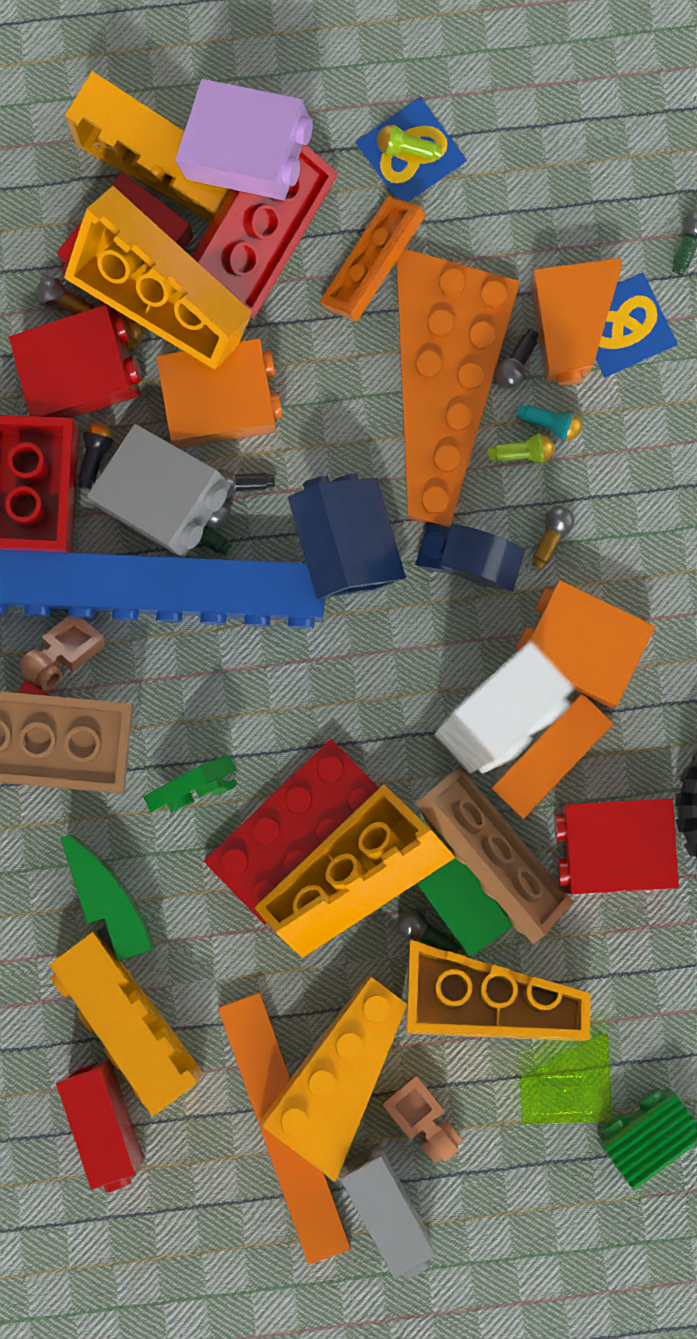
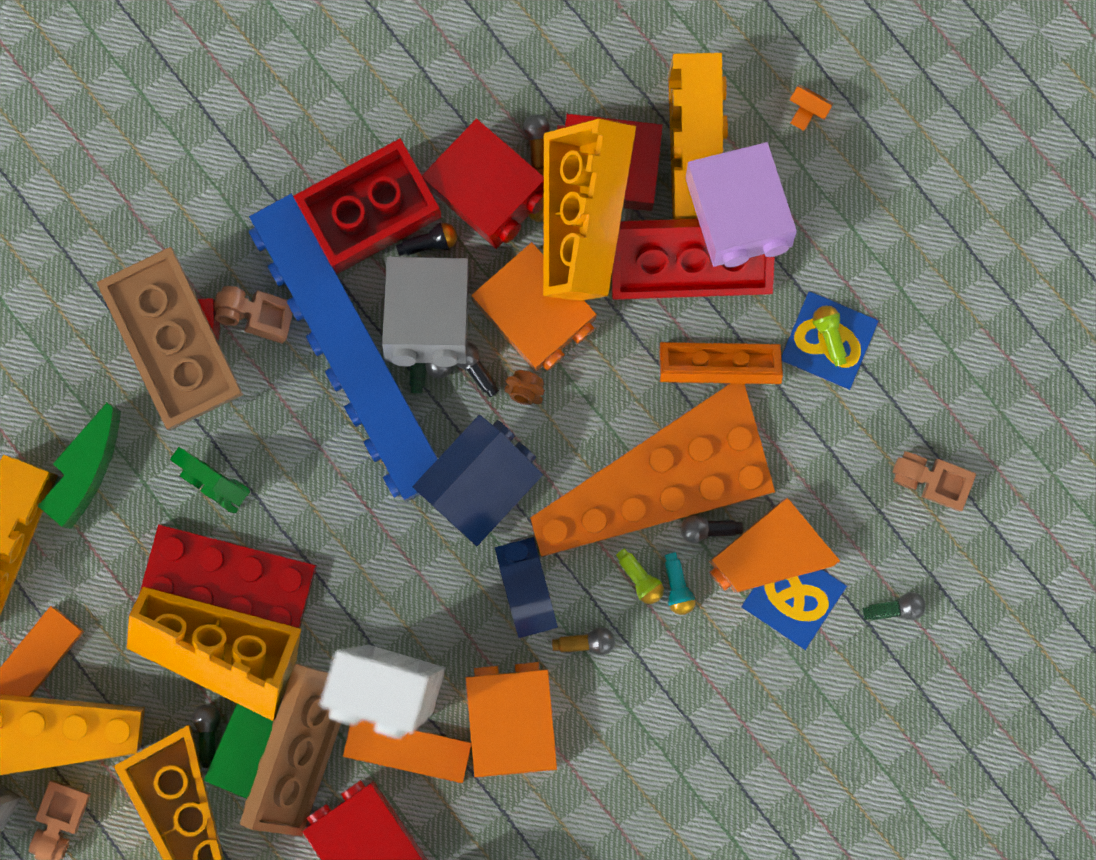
camera: 60 degrees right, 0 degrees up
none -> dark orange plate [504,370,545,405]
none -> orange tile [790,84,834,131]
none -> nougat plate [892,451,976,512]

